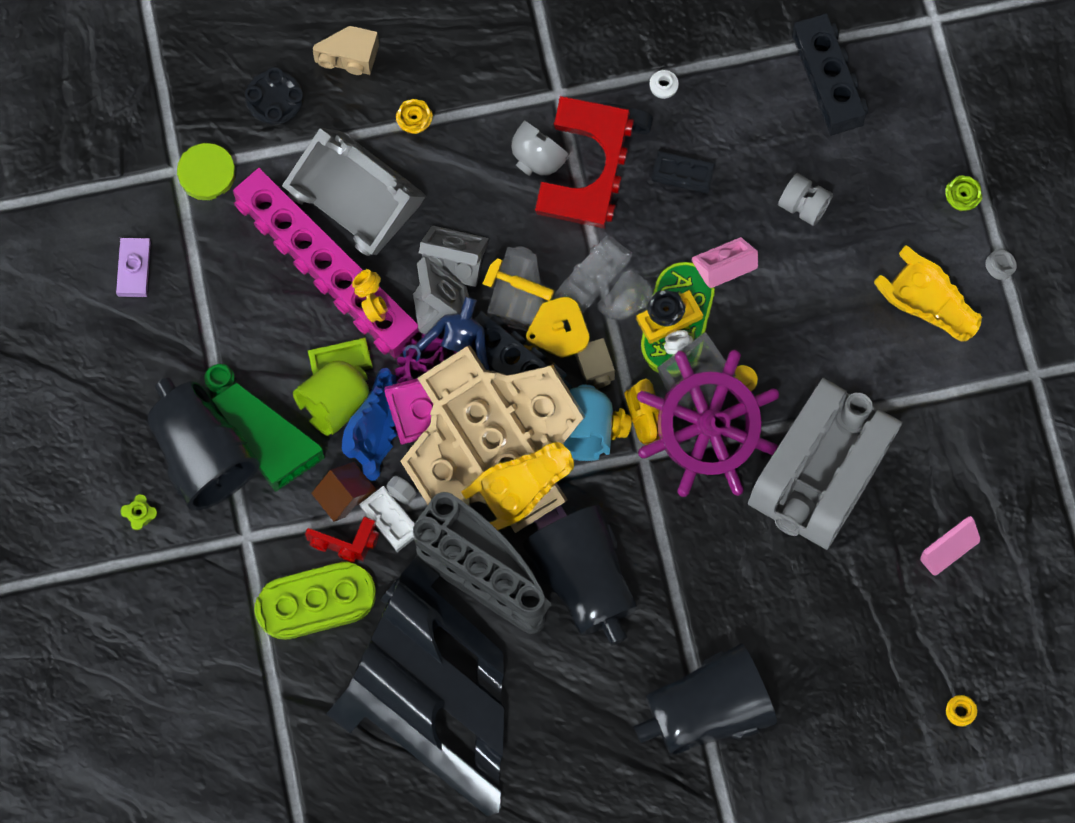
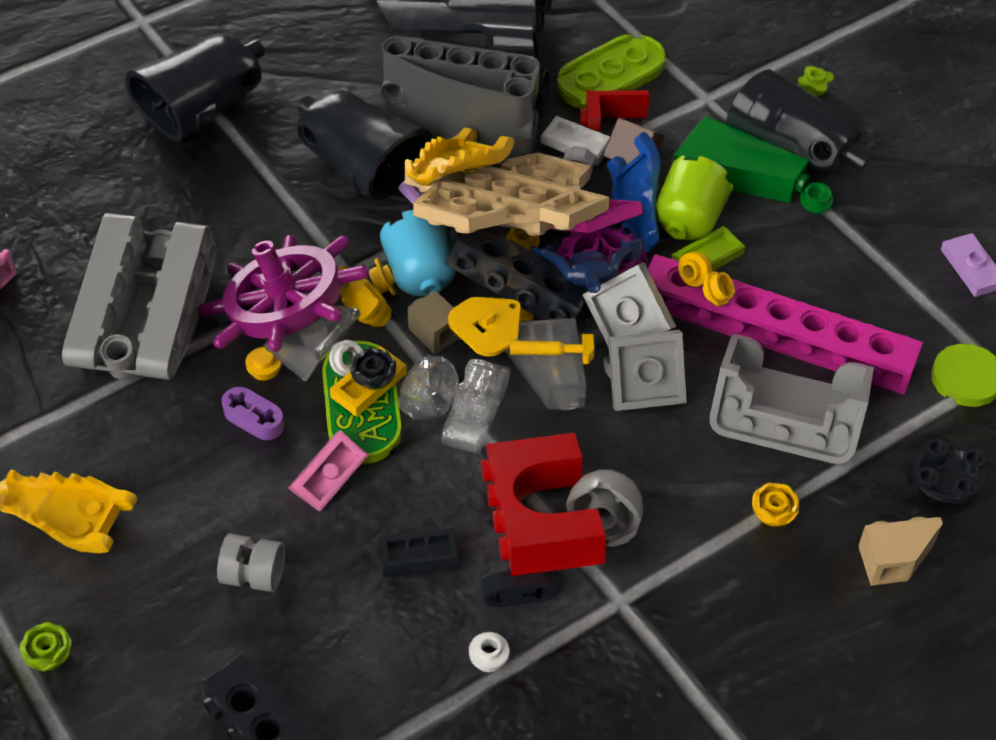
camera: 155 degrees right, 20 degrees down
none -> medium lavender beam [222,387,284,440]

